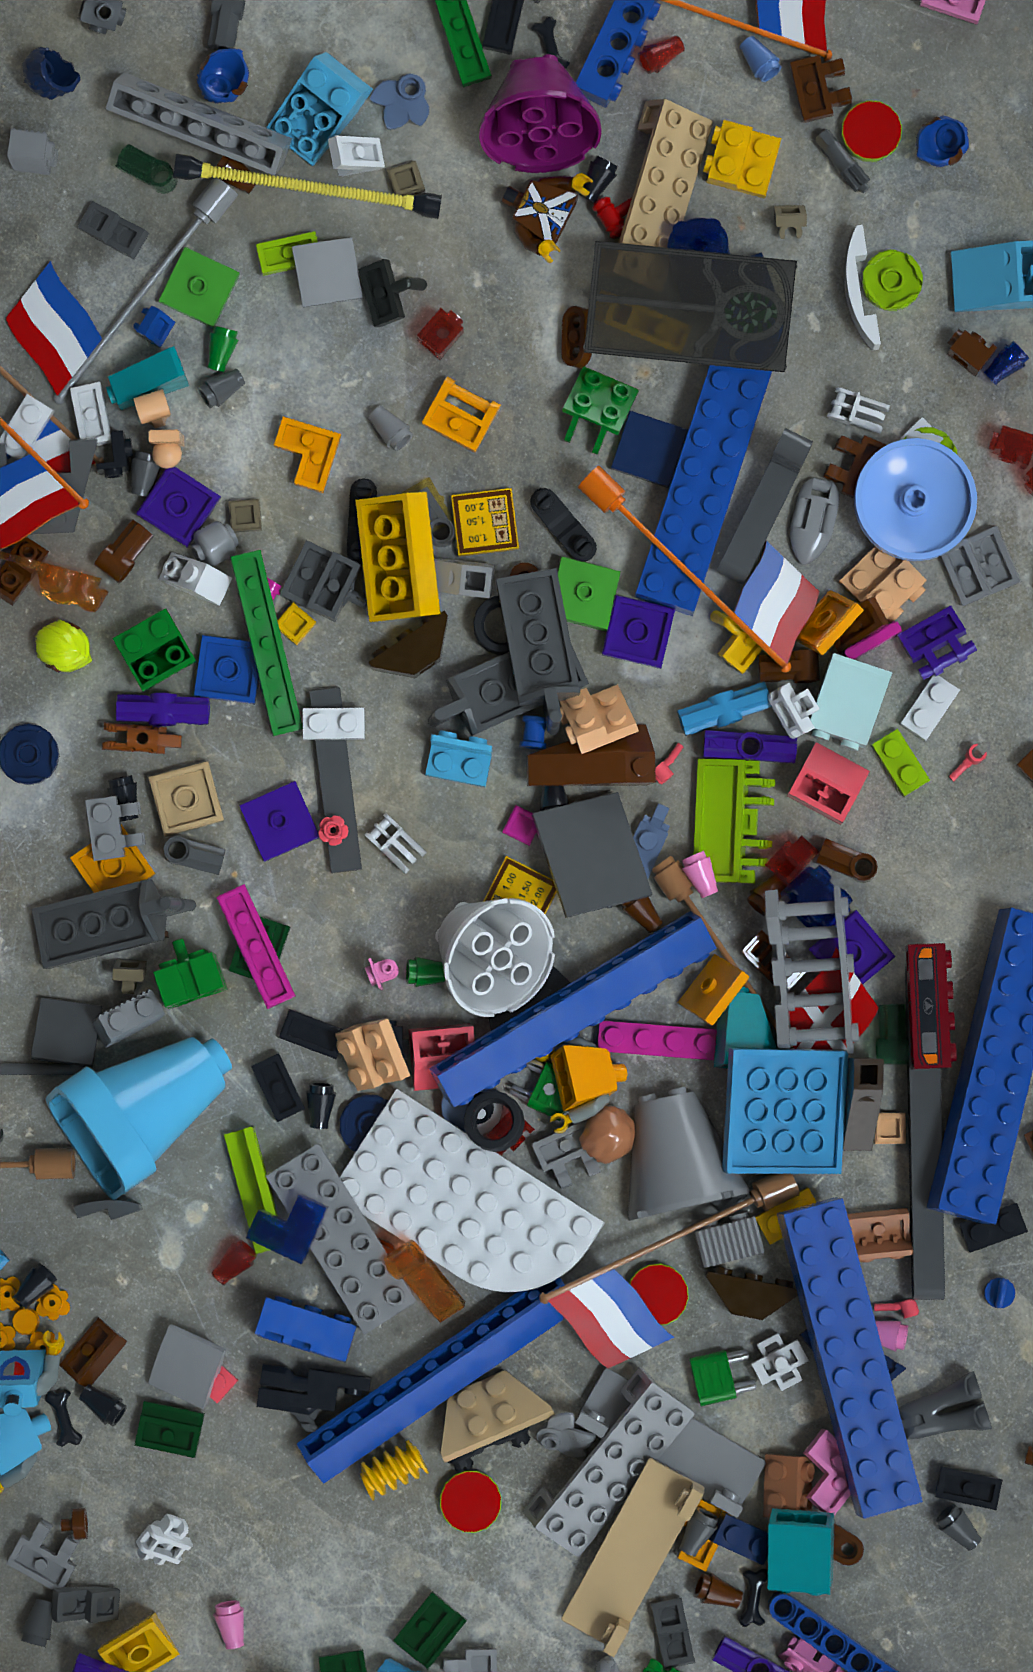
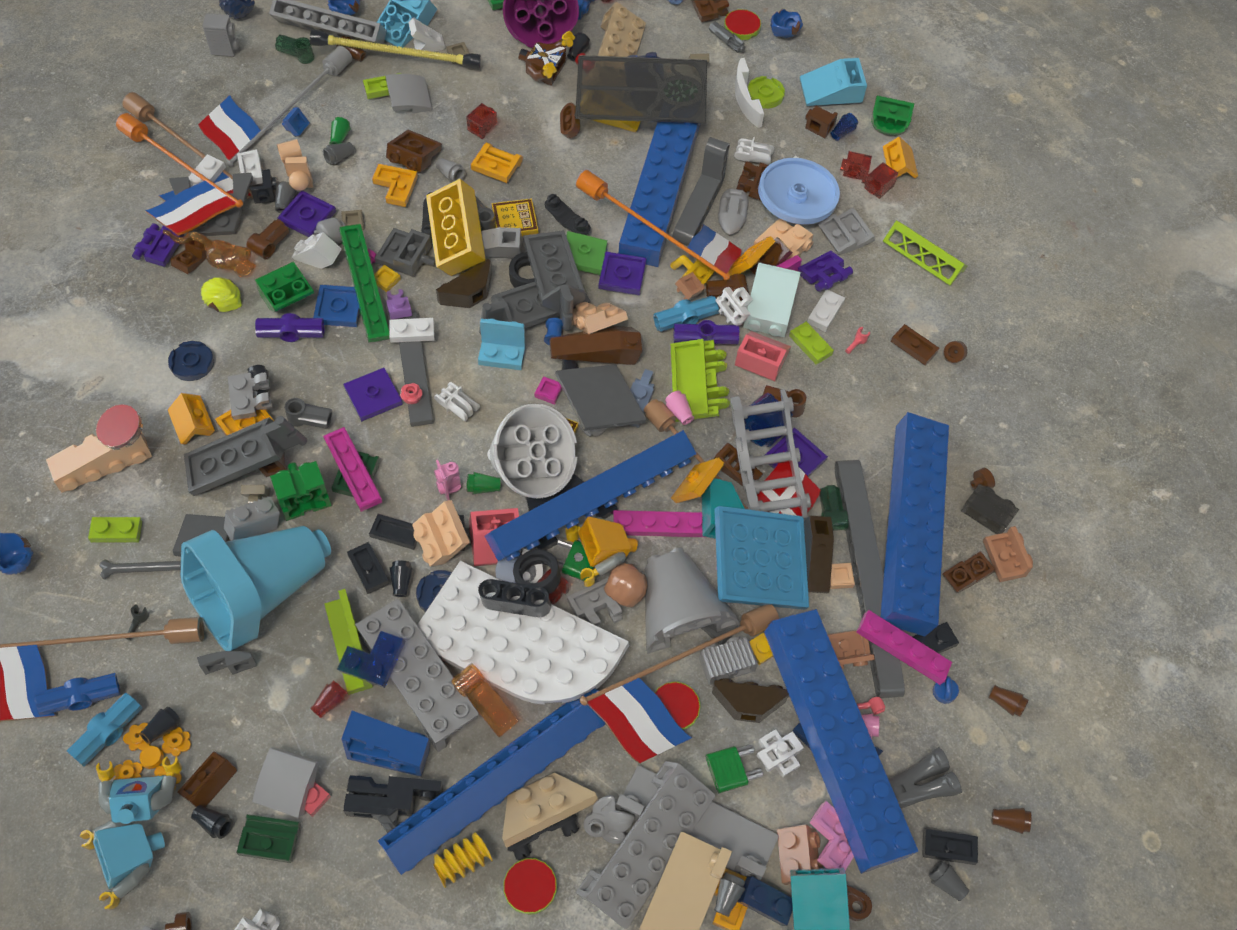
camera: 10 degrees left, 25 degrees down
black piece [45,1390,82,1447] -> none
dark grey slope [78,201,149,259] -> none
dark orange hinge [102,722,182,754] -> none
teal slope [106,346,190,410] -> none
tan plate [149,761,224,837] -> none
bright green plate [159,247,240,328] -> none
pearl dark grey plate [358,259,427,327] -> none
sand blue plate [370,74,429,130] -> none
green plate [562,366,639,455] -> none
dark blue tile [611,410,688,488] -> none
reddish brown cone [621,897,663,933] -> none
coral hand [655,743,684,785] -> none
yellow plate [703,120,782,199] -> none
reddish brown cone [747,870,792,916] -> none
clear red brick [765,835,819,886] -> none
brick [905,943,957,1070] -> none
none -> light orange panel [168,393,215,445]
none -> reddish brown plate [386,129,442,172]
none -> medium lavender plate [386,289,412,320]
none -> black beam [478,579,551,617]
none -> nougat tile [675,272,705,300]
none -> dark pink plate [856,610,952,685]

